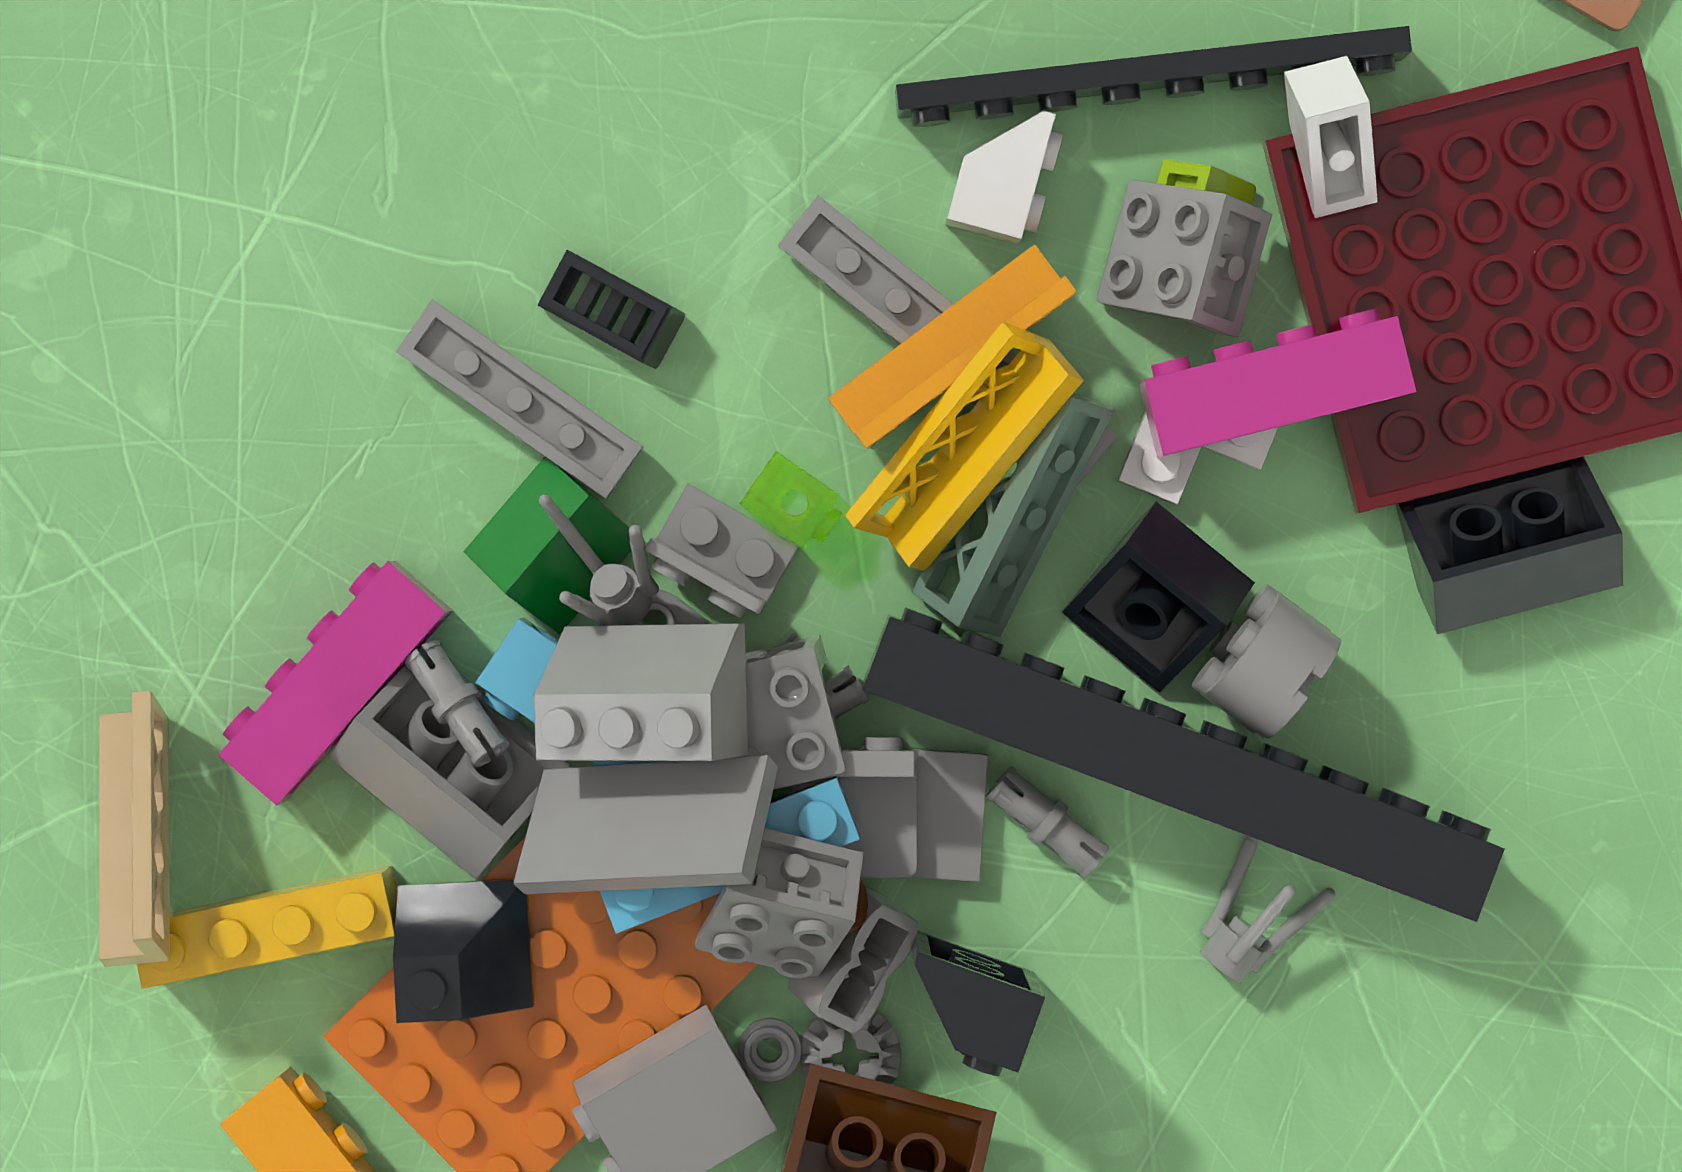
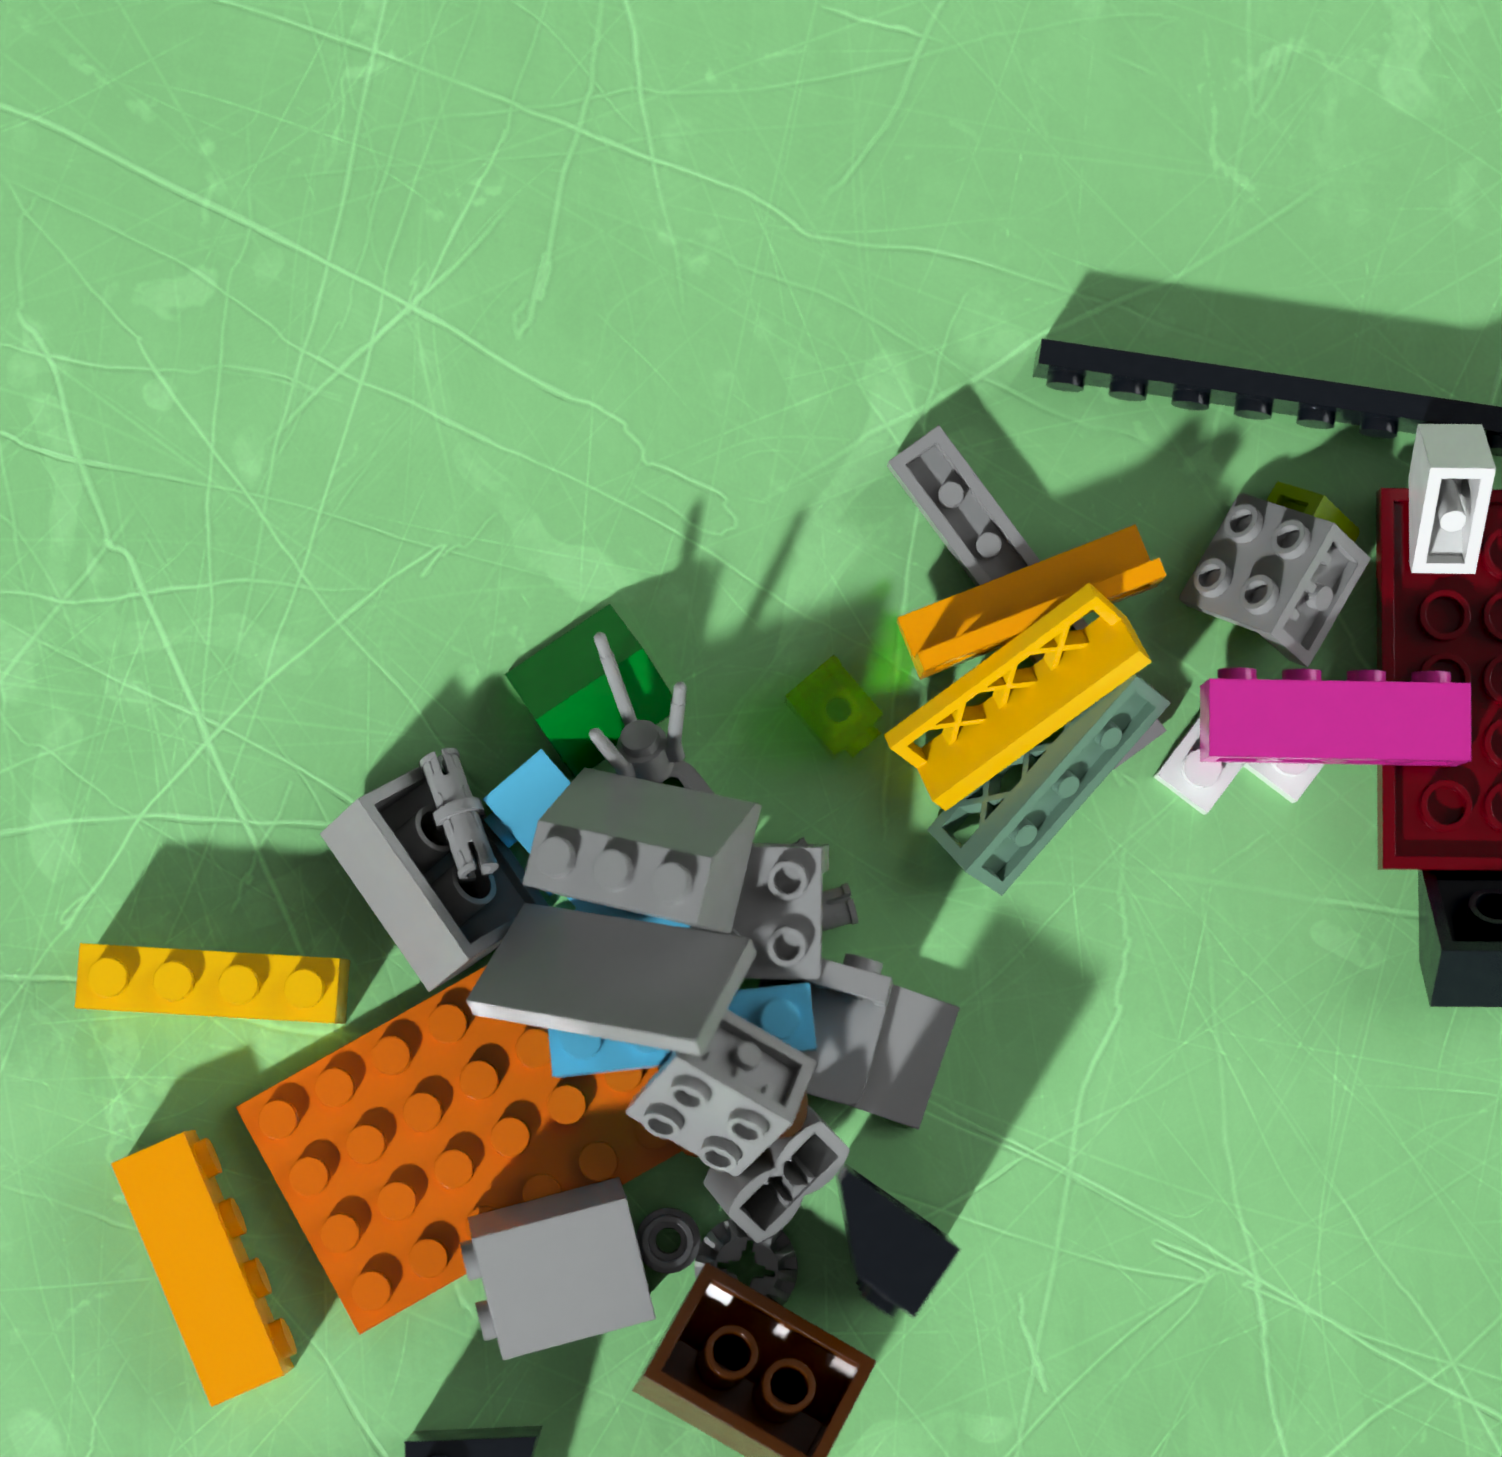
camera: 10 degrees right, 5 degrees down
tan fence [99,691,170,967] -> none
dark pink brick [218,561,453,806] -> none
black slope [393,879,535,1023] -> none
light grey plate [396,299,643,499] -> none
black slope [537,249,685,369] -> none
light grey bracket [644,483,799,618] -> none
black brick [862,607,1505,922] -> none
white slope [945,111,1063,245] -> none
light grey pin [986,766,1109,879] -> none
black slope [1062,501,1255,693] -> none
light grey brick [1191,584,1341,739] -> none
light grey plant [1200,836,1335,983] -> none

